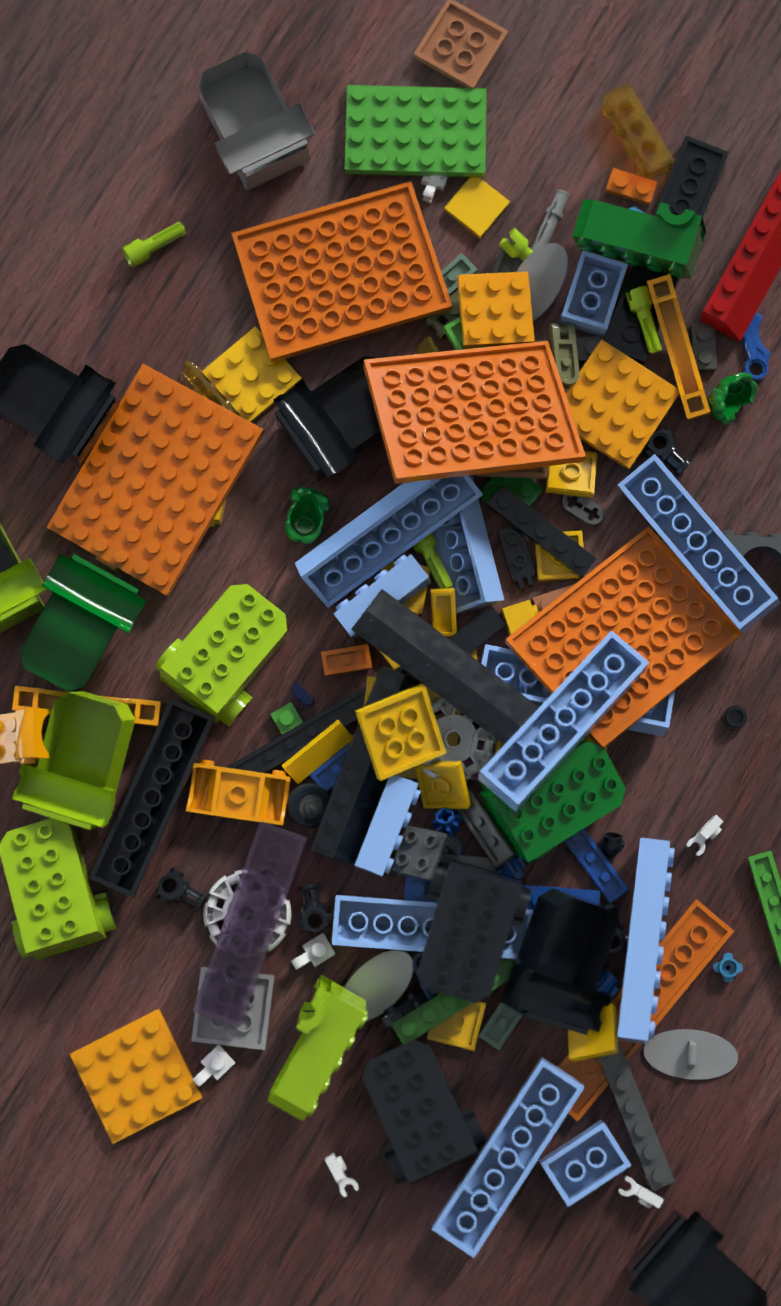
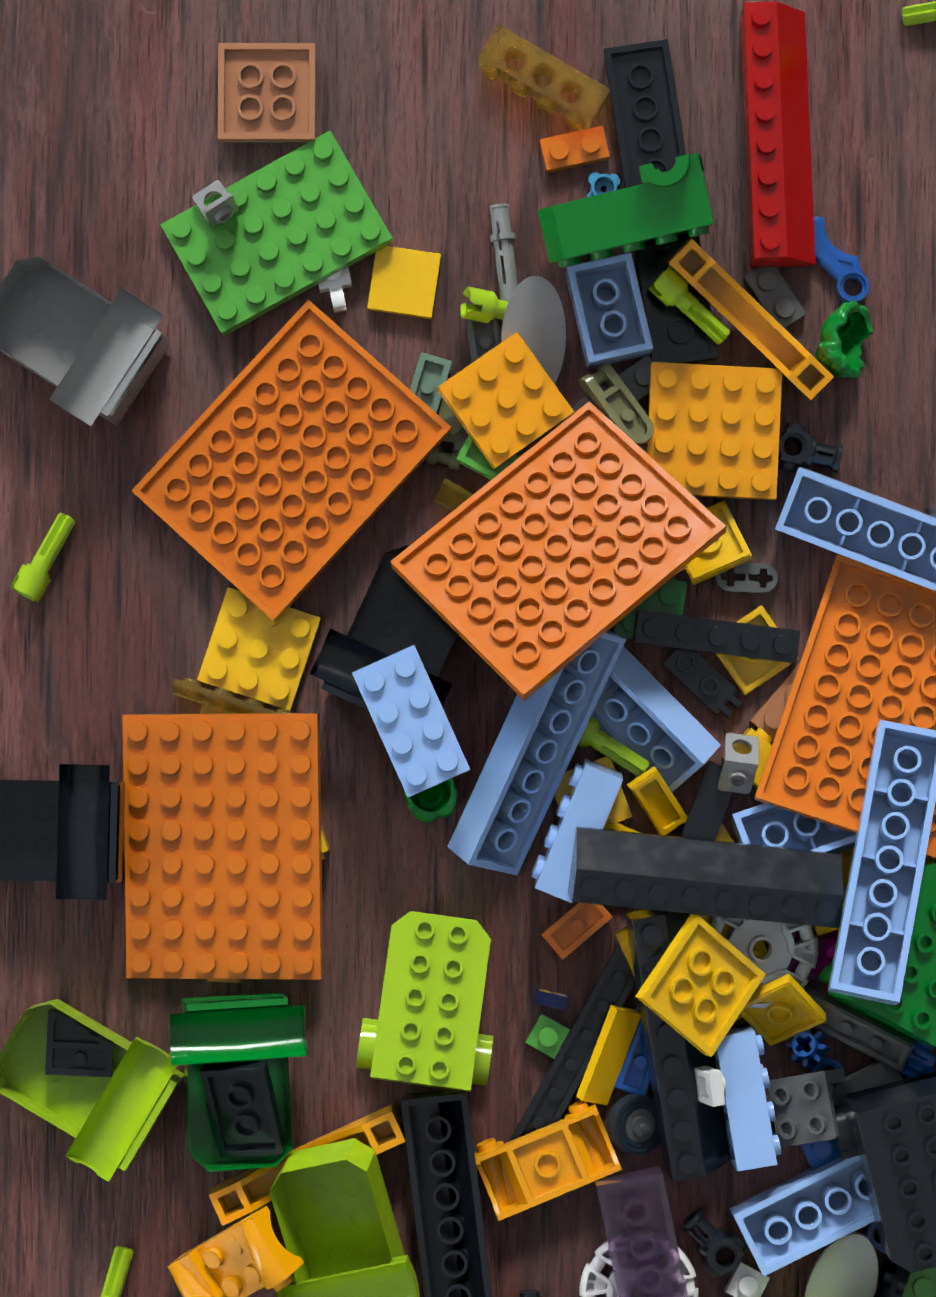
camera: 30 degrees left, 5 degrees up
none -> light grey bracket [192,180,239,228]
none -> black plate [199,1061,287,1158]
none -> light blue brick [352,645,470,797]
none -> white plate [694,1066,726,1107]
none -> light grey bracket [718,733,759,794]

